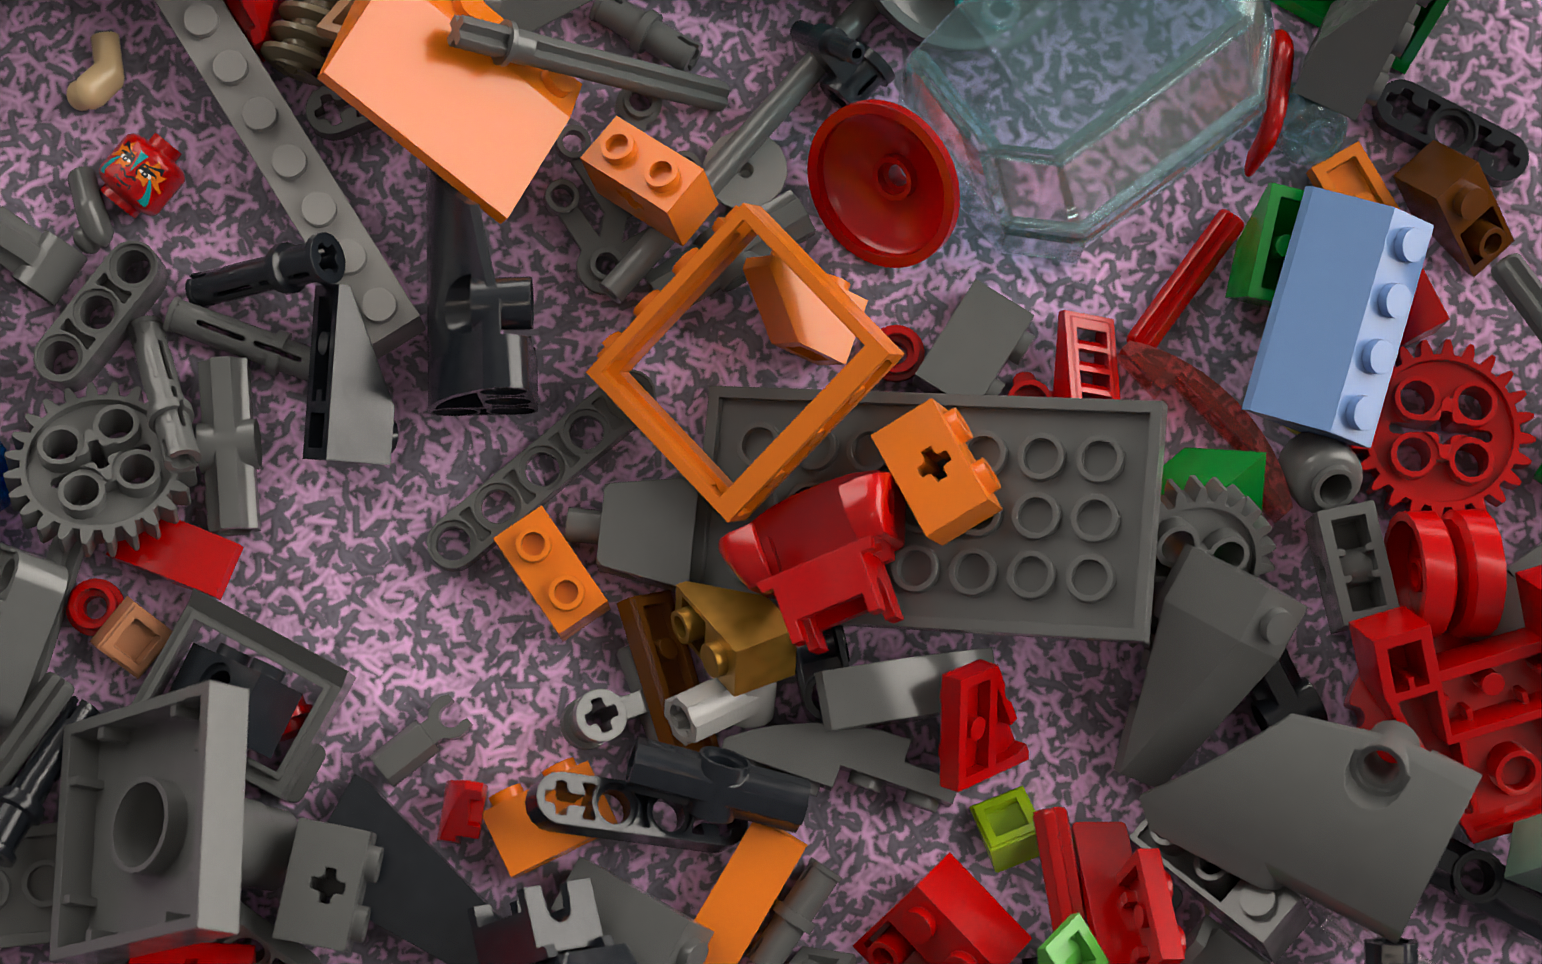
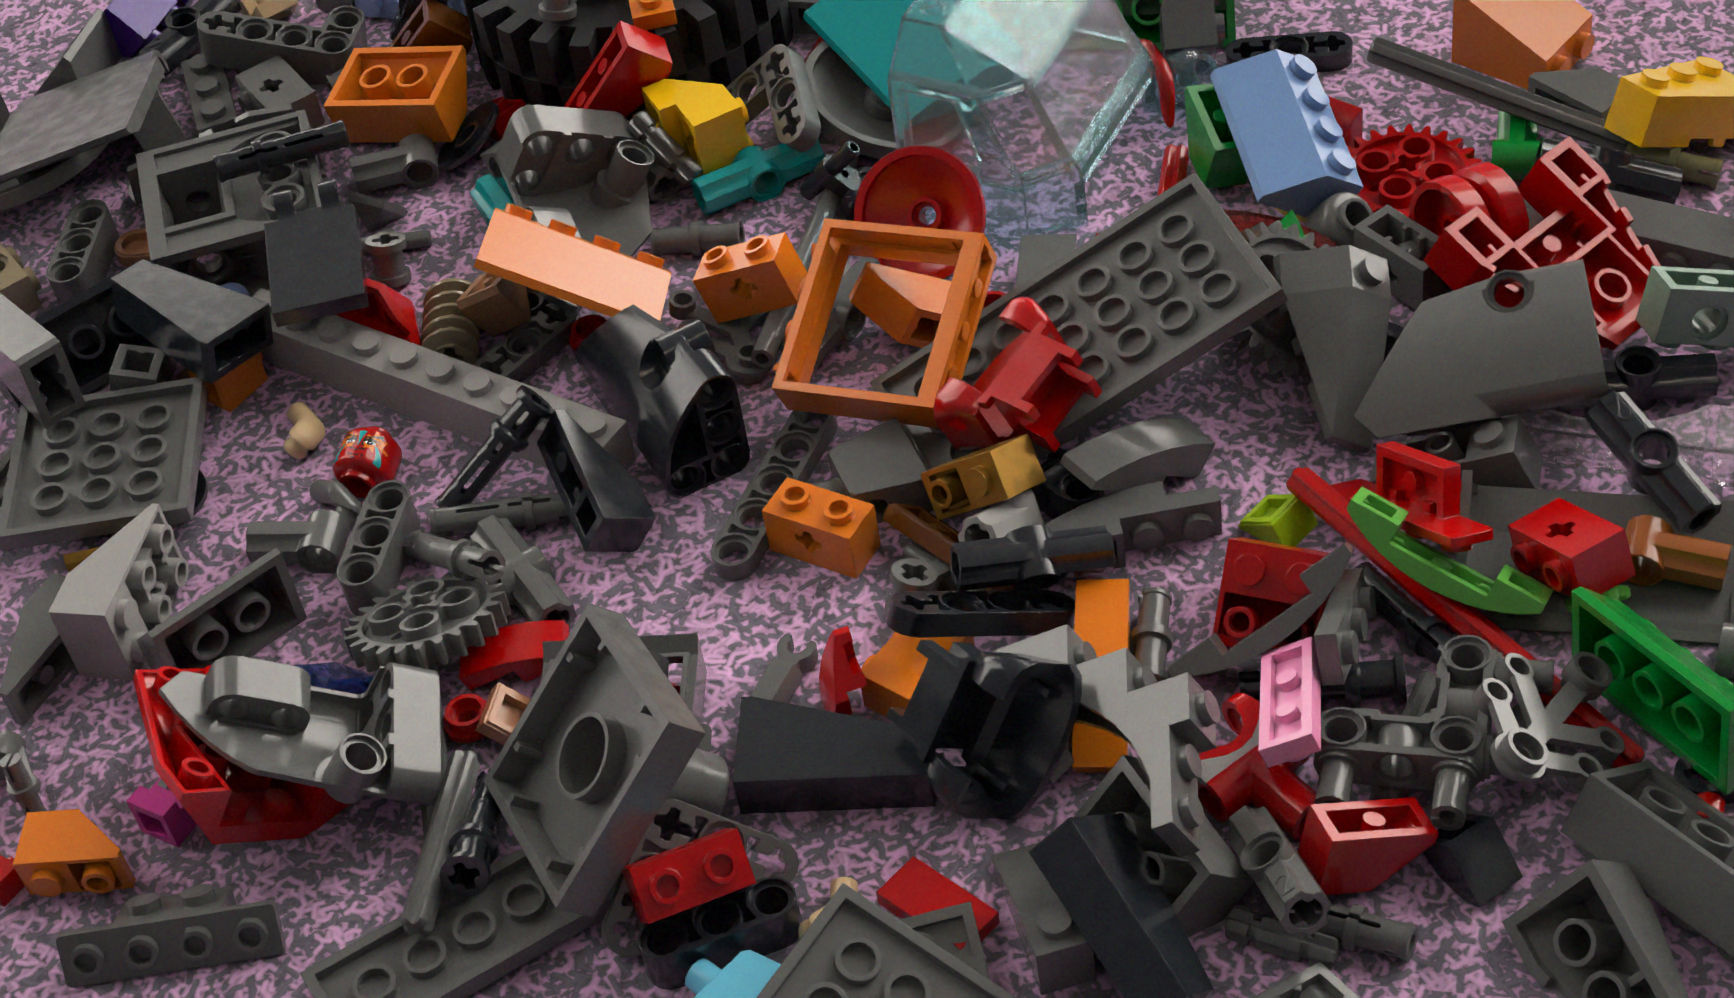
camera: 15 degrees left, 35 degrees down
dark grey brick [272,817,384,953] -> none
dark grey axle [447,15,730,112] -> none
orange brick [871,398,1003,546] -> none
red wing [938,659,1029,792] -> none
reddish brown slope [1393,140,1514,277] -> none

